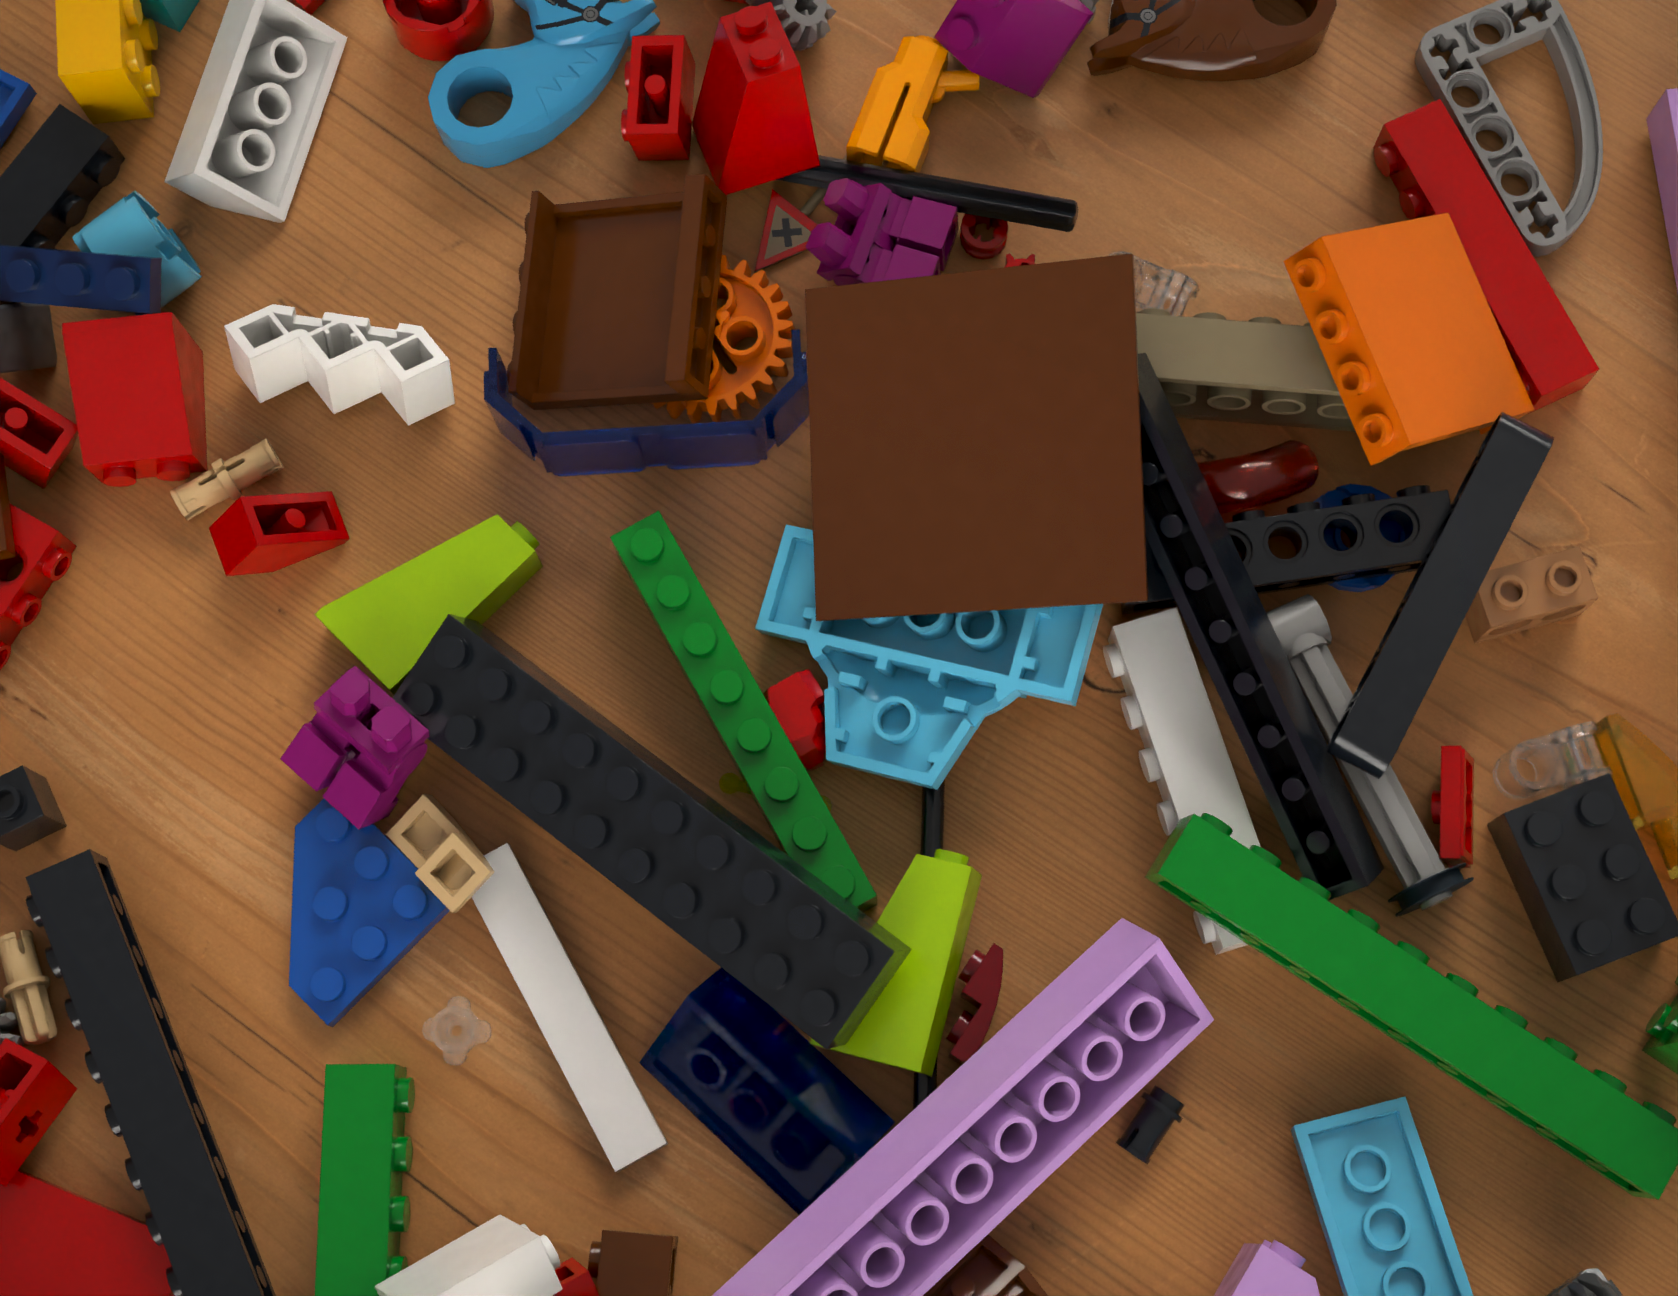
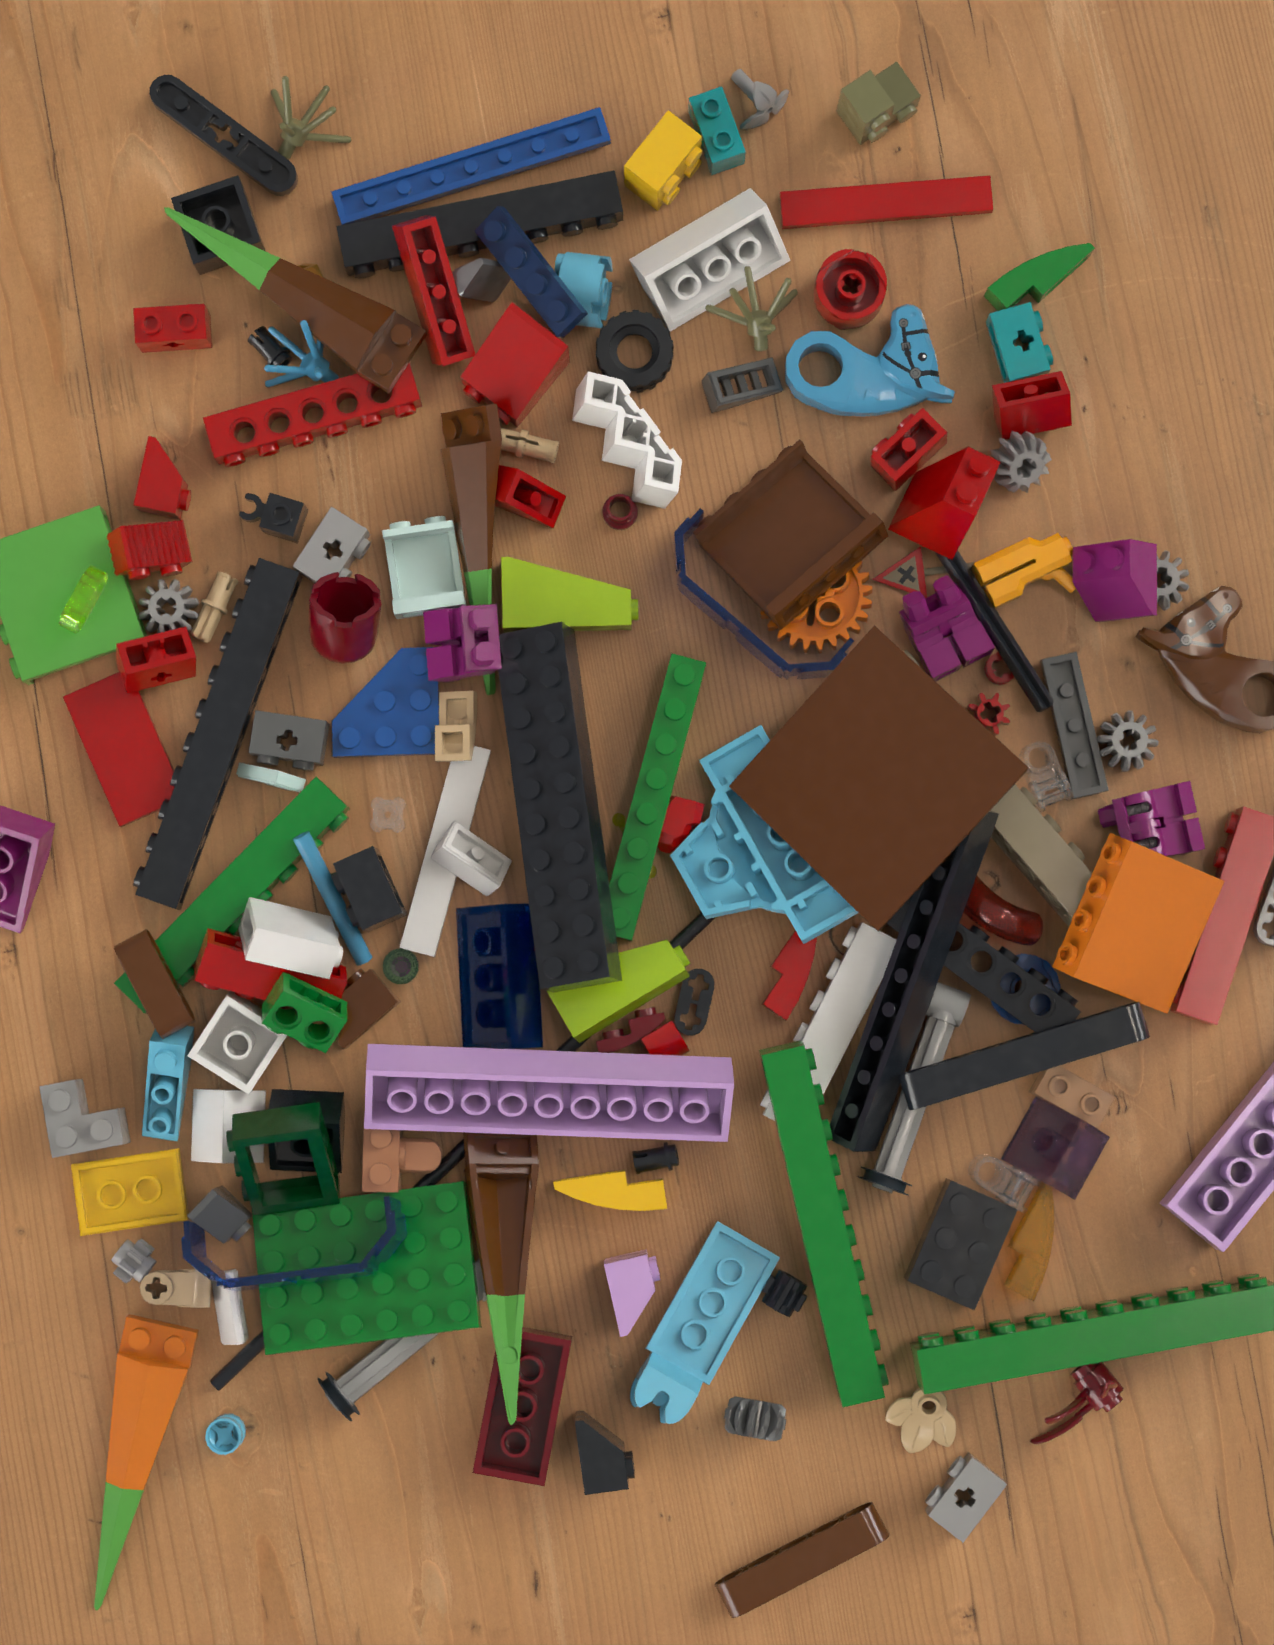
camera: 40 degrees right, 10 degrees up
red plate [1431,745,1474,868] -> none
none -> light aqua tile [236,762,306,793]
none -> dark grey brick [249,710,330,771]
none -> light grey brick [293,507,371,583]
none -> dark azure piece [293,831,373,966]
none -> dark red cylinder [309,572,382,664]
none -> black brick [331,846,408,932]
none -> light aqua panel [382,516,466,619]
none -> clear green tile [383,948,419,984]
none -> white slope [431,821,512,896]
none -> reddish brown plate [441,404,502,695]
none -> yellow slope [553,1170,667,1211]
none -> black tyre [596,310,674,393]
none -> dark red piece [602,494,638,530]
none -> red brick [641,1020,690,1056]
none -> black beam [674,969,715,1036]
none -> dark grey slope [702,357,783,413]
none -> olive plant [705,266,798,351]
none -> red slope [762,930,817,1021]
none -> black gear [762,1269,807,1317]
none -> slope [1001,1096,1110,1200]
none -> dark grey plate [1040,652,1109,799]
none -> light grey gear [1097,710,1159,772]
none -> magenta hips [1098,781,1205,857]

